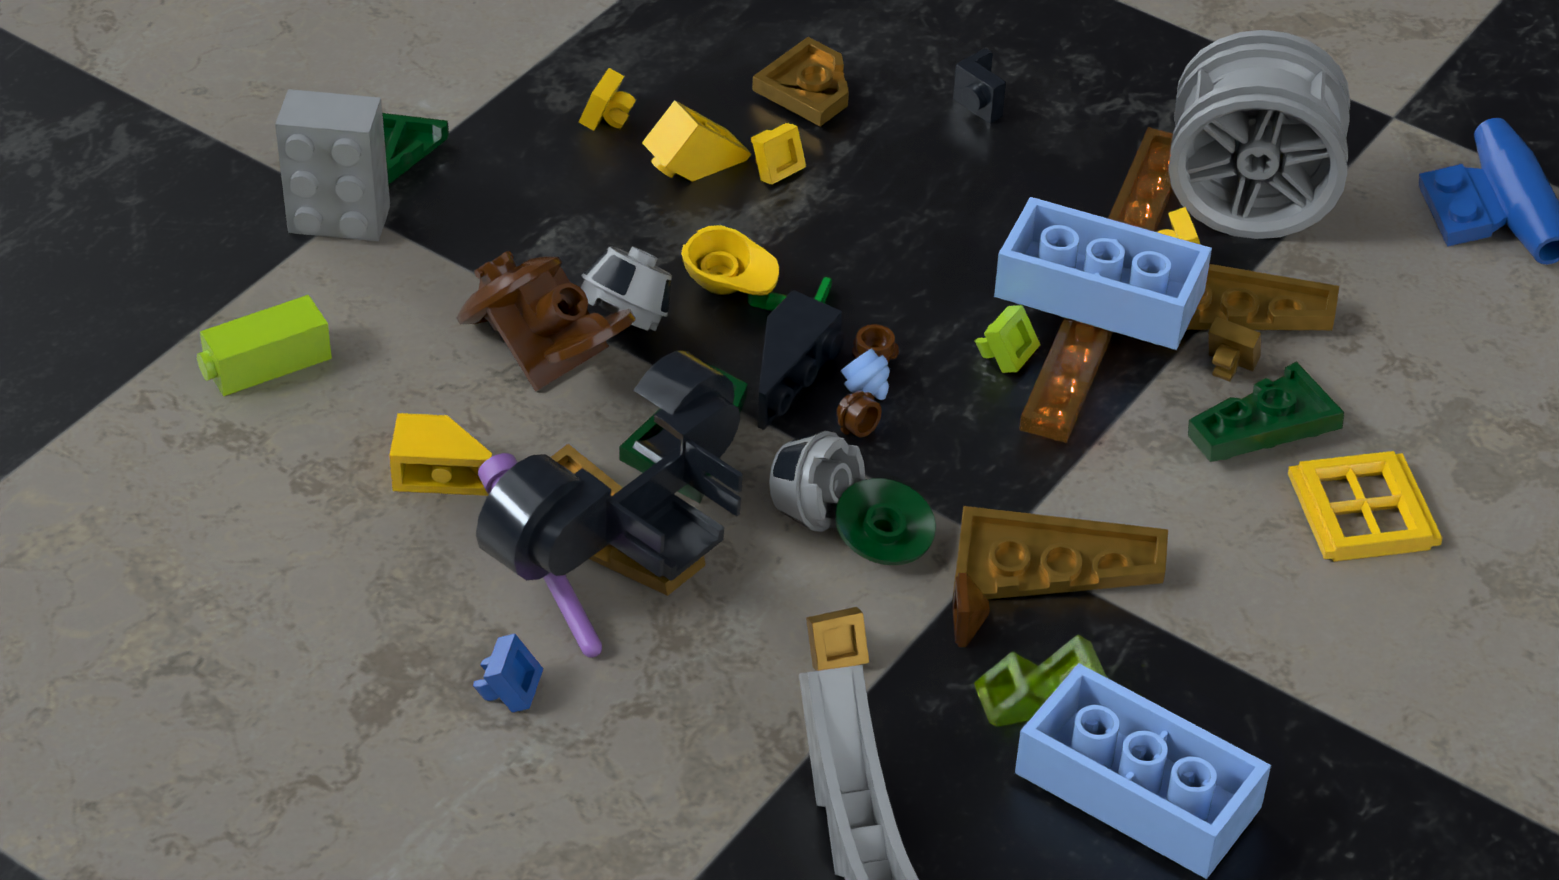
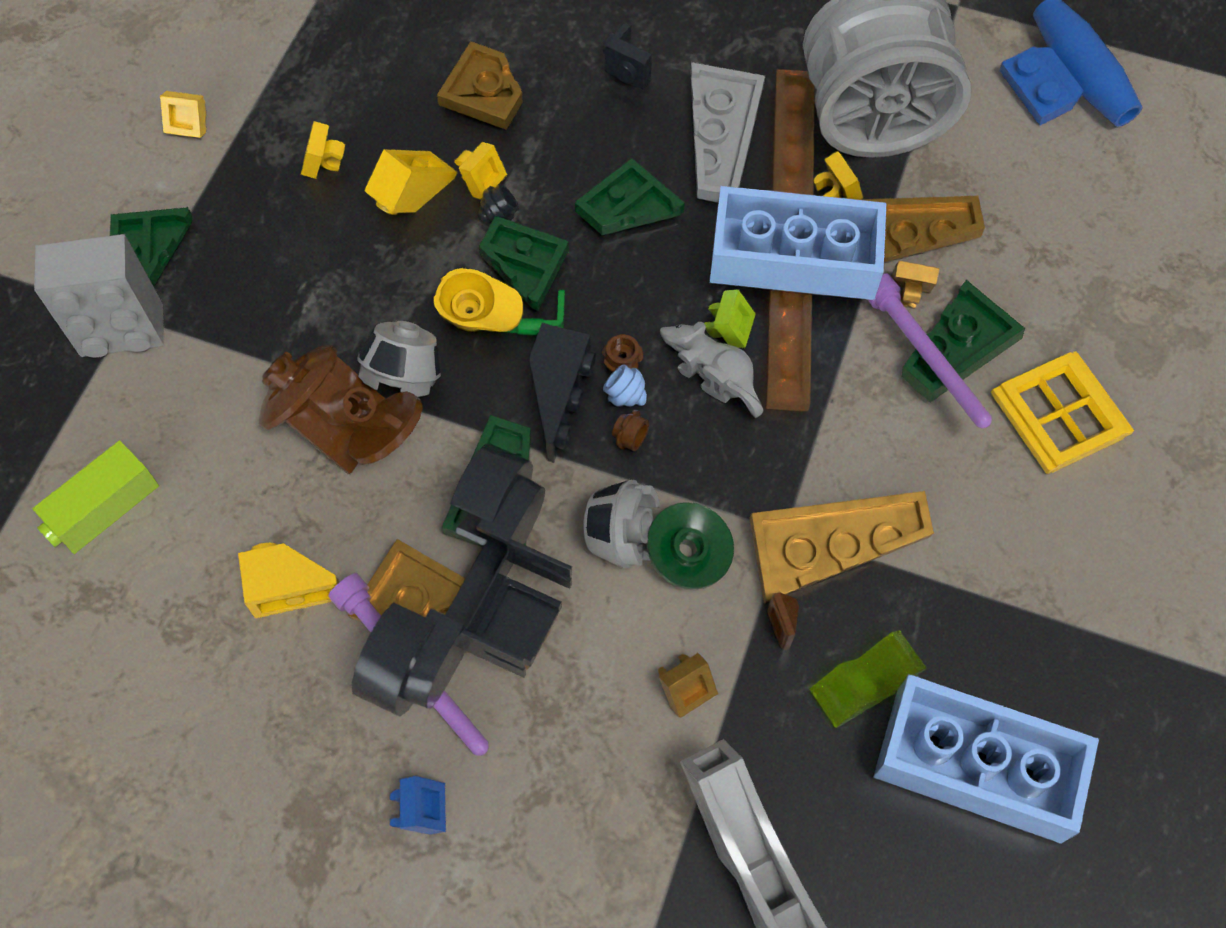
camera: 15 degrees left, 20 degrees up
none -> yellow tile [160,91,206,138]
none -> black plate [477,184,519,223]
none -> dark green wing [479,216,569,311]
none -> dark green wing [575,158,685,235]
none -> light grey animal [660,322,764,418]
none -> light grey wing [691,62,765,202]
none -> medium lavender piece [867,274,992,428]

